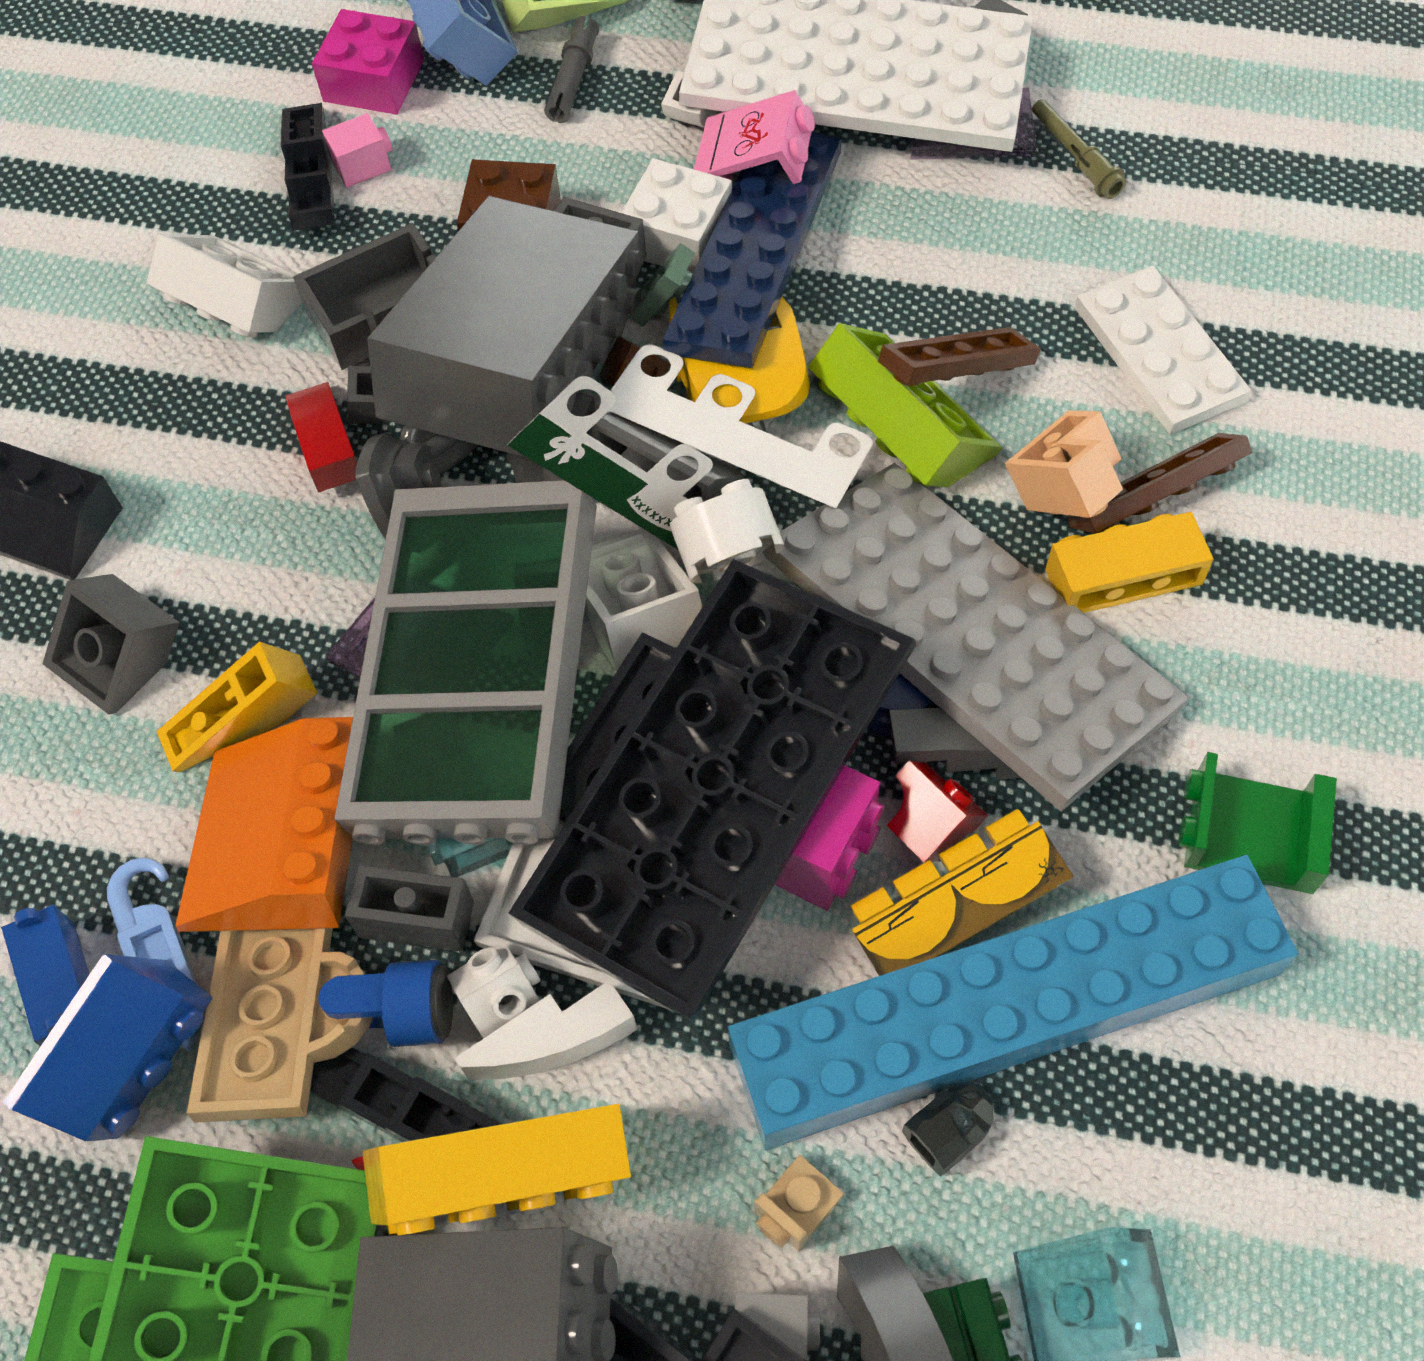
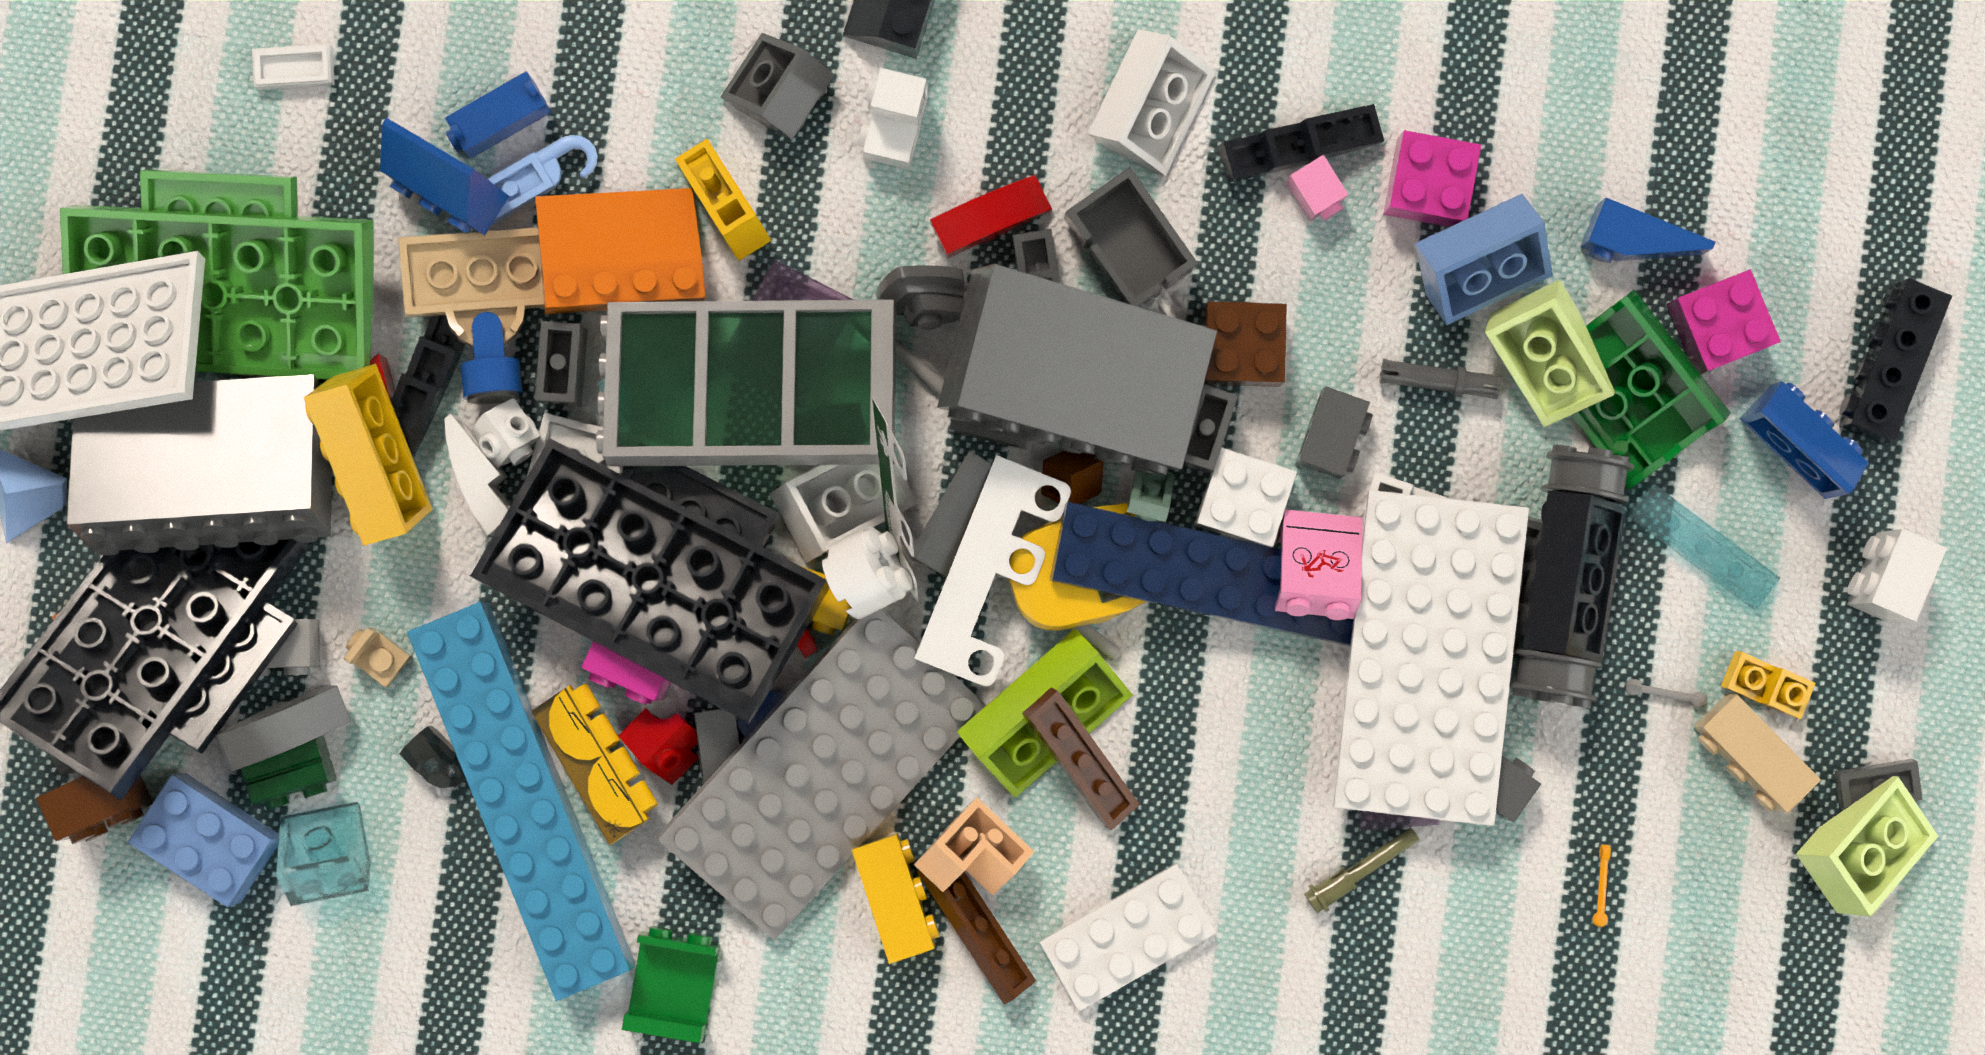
camera: 85 degrees right, 25 degrees up
none -> white brick [858,68,929,170]
none -> dark grey brick [1296,386,1373,479]

